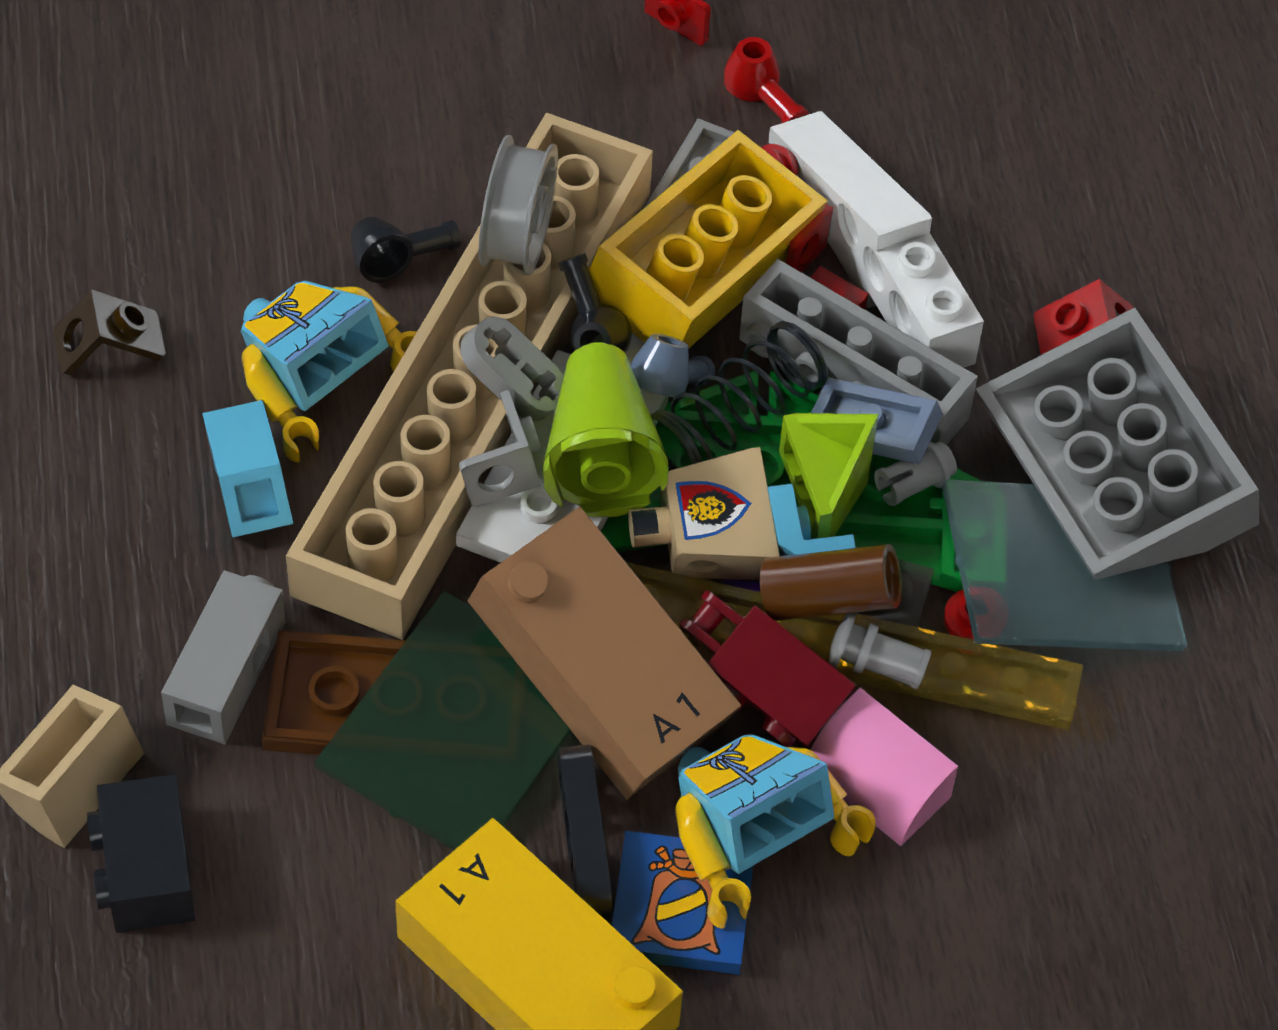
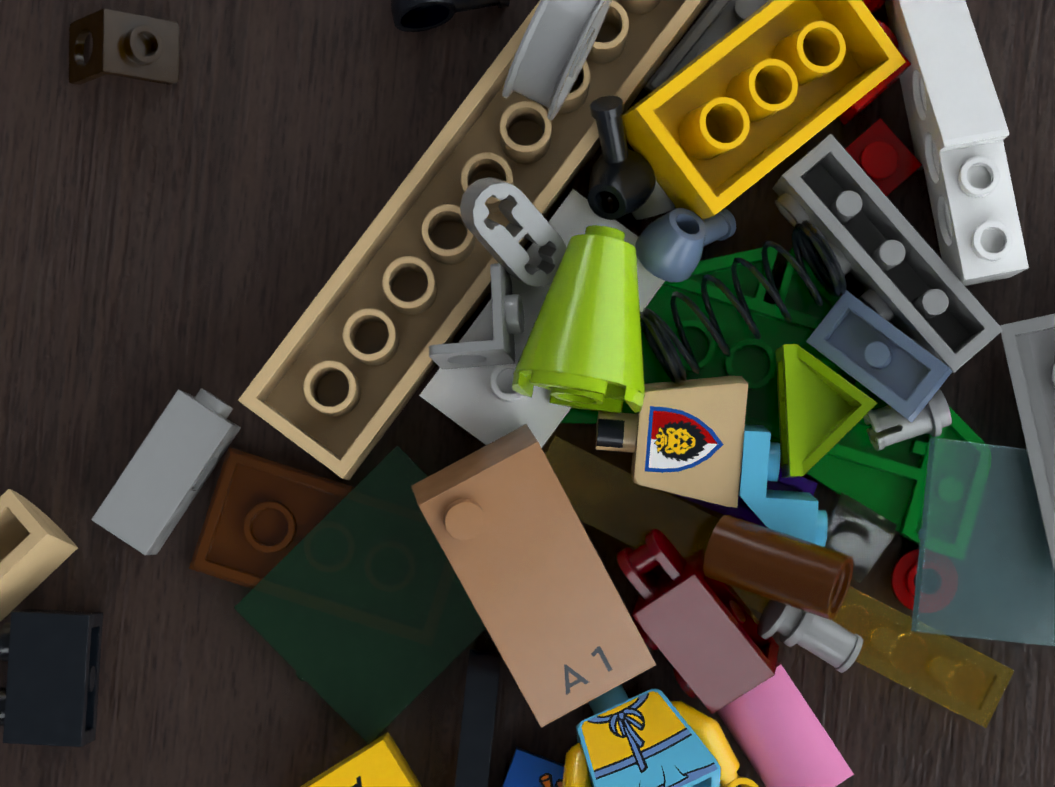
camera: 15 degrees right, 30 degrees up
medium azure slope [202,400,293,537] -> none
torso [241,281,417,463] -> none

